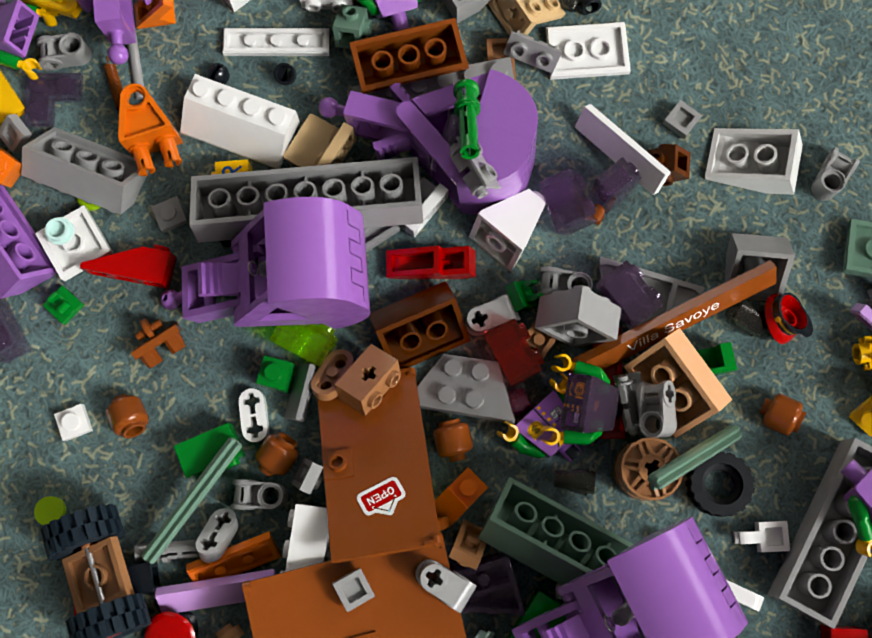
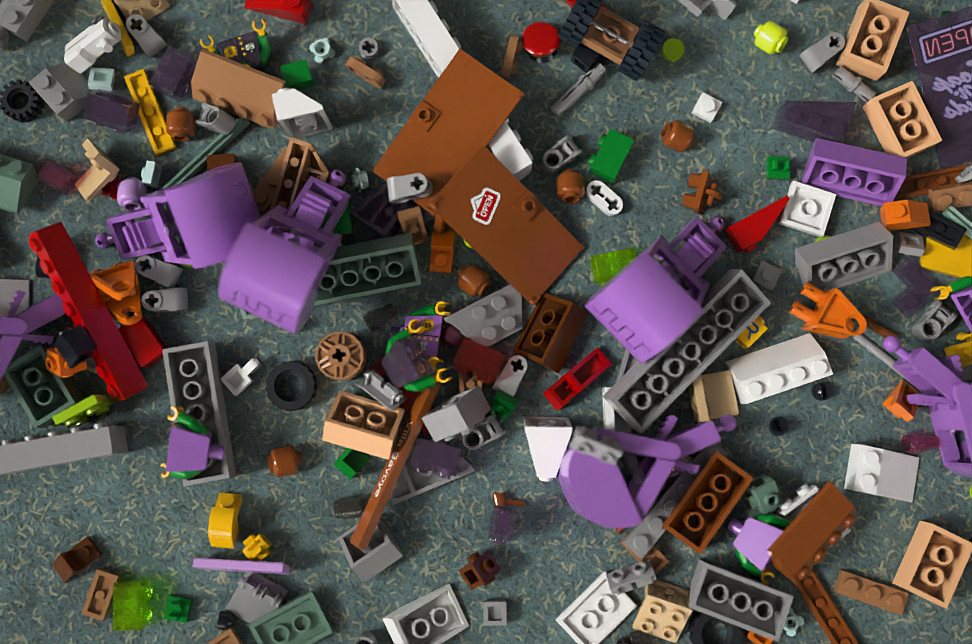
camera: 140 degrees right, 5 degrees up
light aqua plate [45,217,74,245] -> none
sand green axle [141,437,242,564] -> none
lavender tile [155,569,275,613] -> none
orange tile [186,531,281,582] -> none
light grey beam [195,508,239,563] -> none
white tile [222,28,330,56] -> none
green brick [256,355,296,394] -> none
light grey slope [284,364,318,423] -> none
light grey plate [291,457,324,495] -> none
medium nougat plate [311,349,354,401] -> none
light grey plate [332,567,375,613] -> none
medium nougat brick [334,344,401,416] -> none
green pin [453,79,481,160] -> none
clear purple brick [538,168,596,236] -> none
white tile [575,104,671,195] -> none
light grey piece [637,380,677,438] -> none
sand green axle [647,425,743,490] -> none
white beam [727,580,764,612] -> none
red piece [764,293,813,344] -> none

